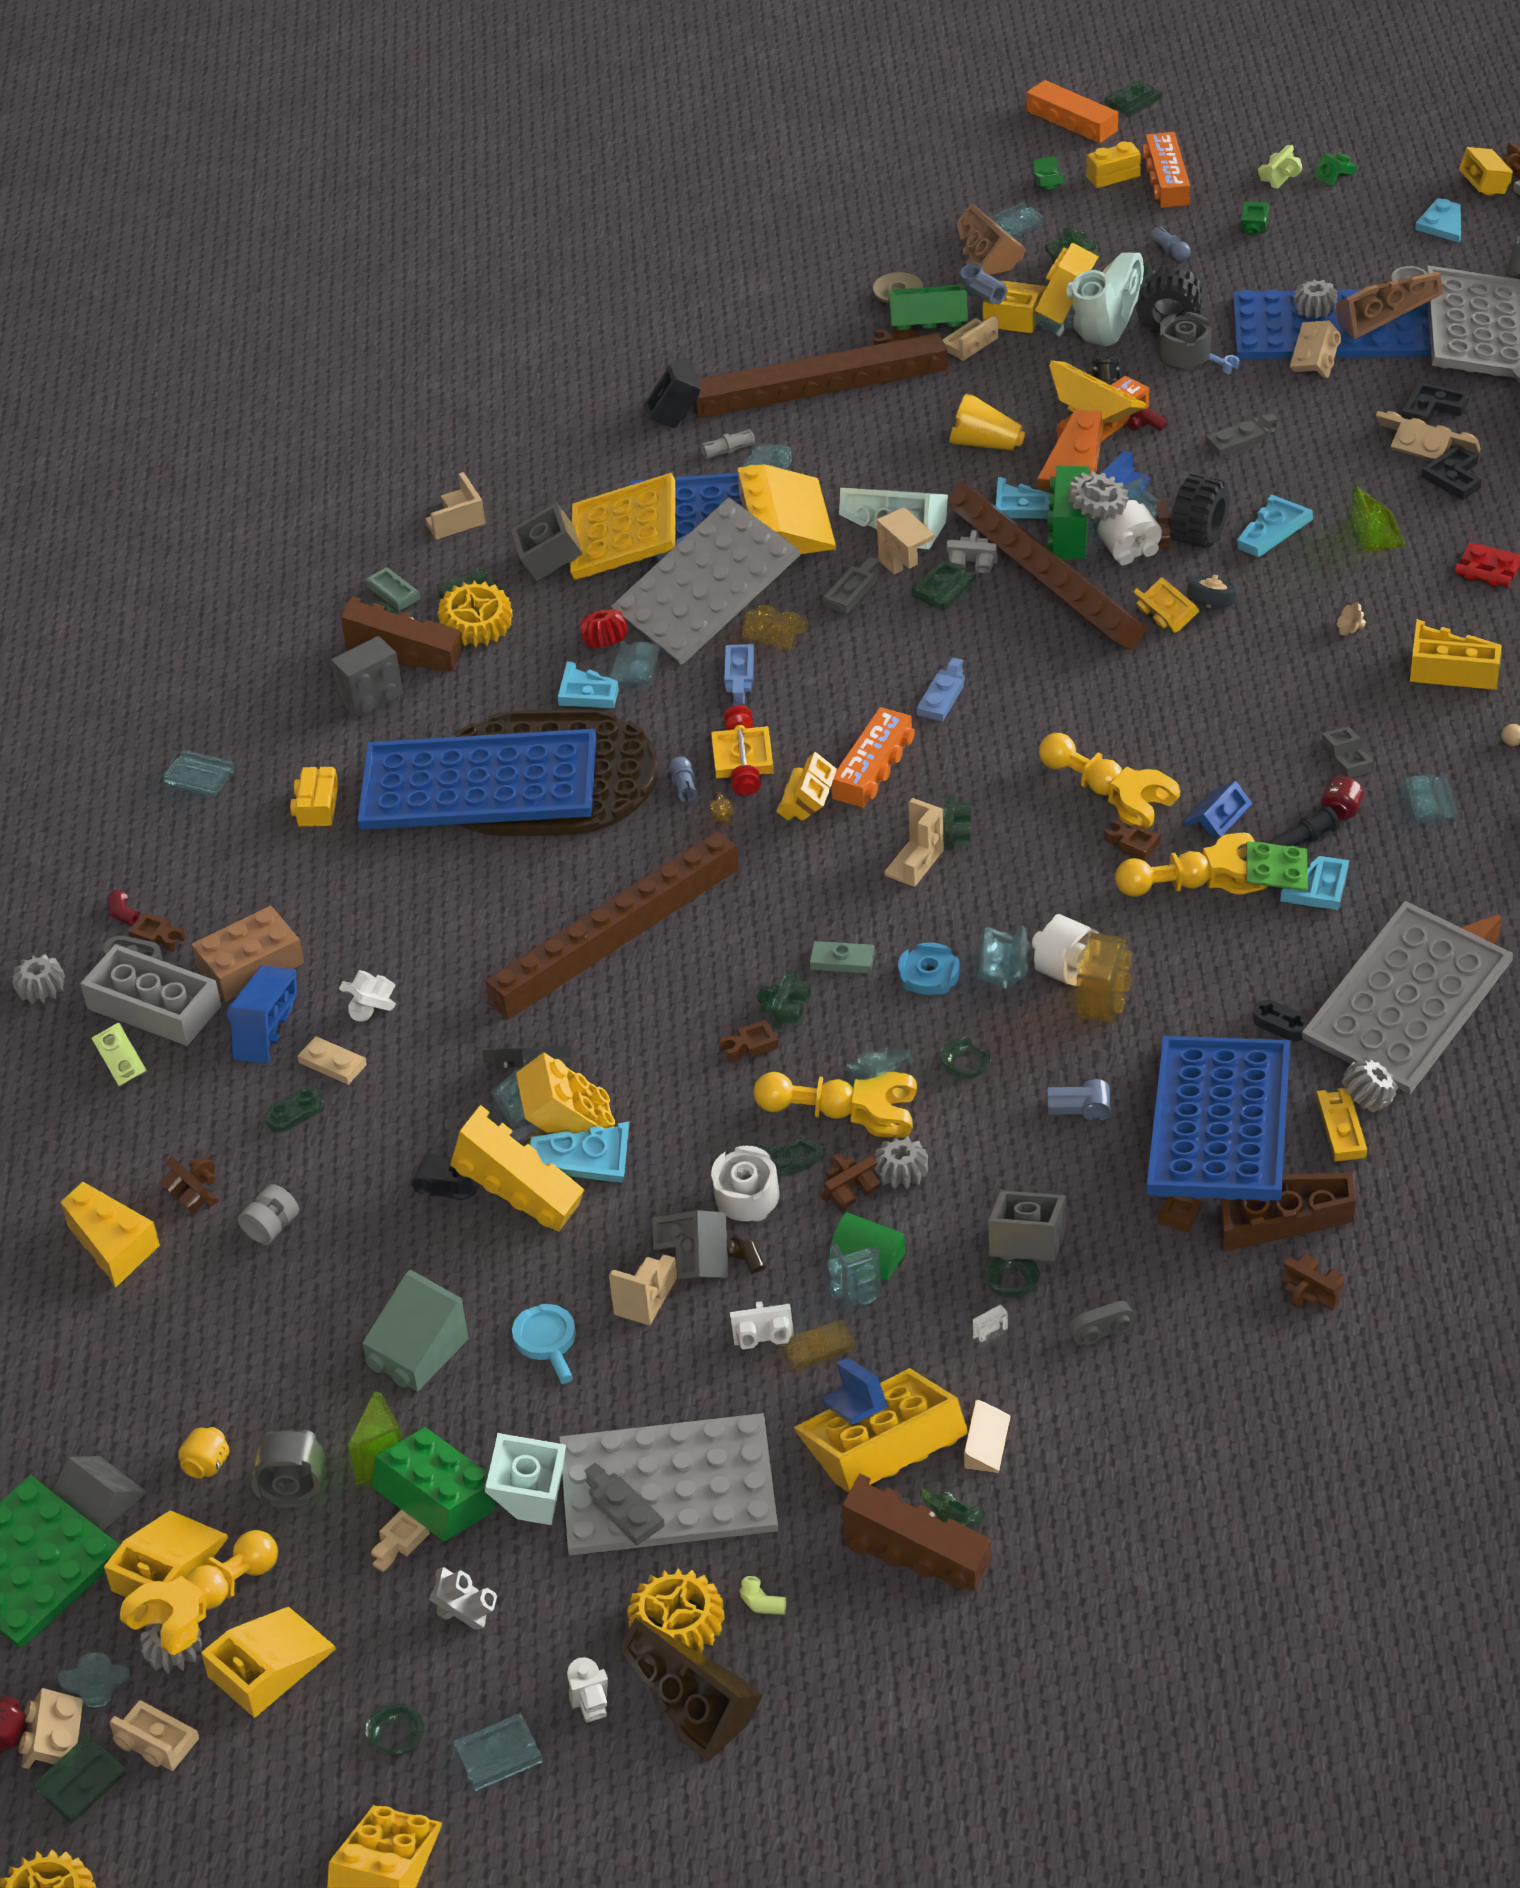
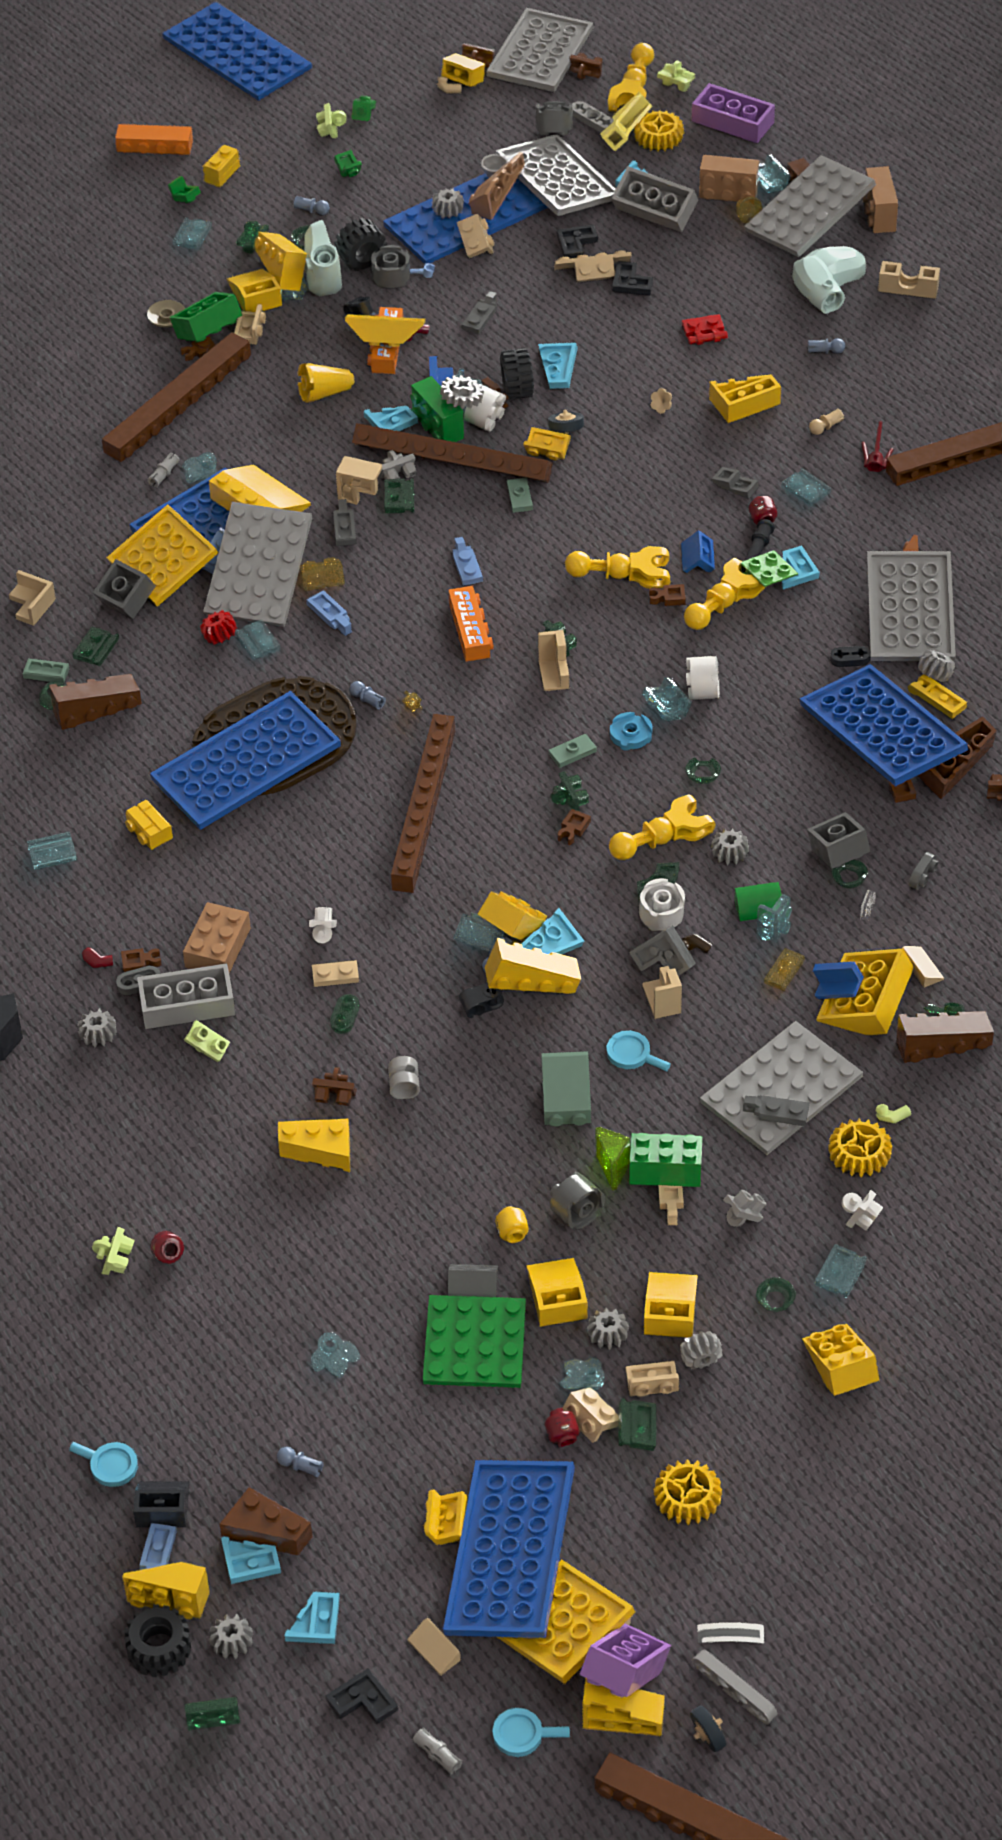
camera: 40 degrees left, 5 degrees up
yellow piece [120,1530,278,1655] -> none
blue wedge [227,965,297,1064] -> none
dark grey brick [331,636,403,717] -> none
yellow gear [438,580,513,648] -> none
black plate [483,1045,571,1068] -> none
light aqua slope [485,1433,566,1525] -> none
medium azure wing [558,661,619,708] -> none
dark brown wedge [620,1617,763,1761] -> none
black slope [644,358,702,428] -> none
yellow plate [711,705,774,795] -> none
white hips [730,1301,794,1349] -> none
yellow hips [776,752,837,821] -> none
reddish brown hips [820,1154,881,1211] -> none
light aqua wedge [839,488,948,549] -> none
clear light blue plate [848,1048,913,1078] -> none
medium nougat wedge [957,203,1027,275] -> none
sand blue piece [960,263,1008,305] -> none
orange wedge [1037,410,1103,494] -> none
sand blue piece [1048,1079,1111,1120] -> none
clear yellow brick [1077,932,1132,1024] -> none
clear green plate [1105,79,1162,117] -> none
orange brick [1142,132,1190,208] -> none
clear neon green slope [1351,486,1406,552] -> none
medium azure wing [1415,198,1461,243] -> none
none -> blue piece [162,2,312,101]
none -> tan arm [437,77,461,93]
none -> sand green plate [507,478,533,513]
none -> light grey gear [680,1331,722,1369]

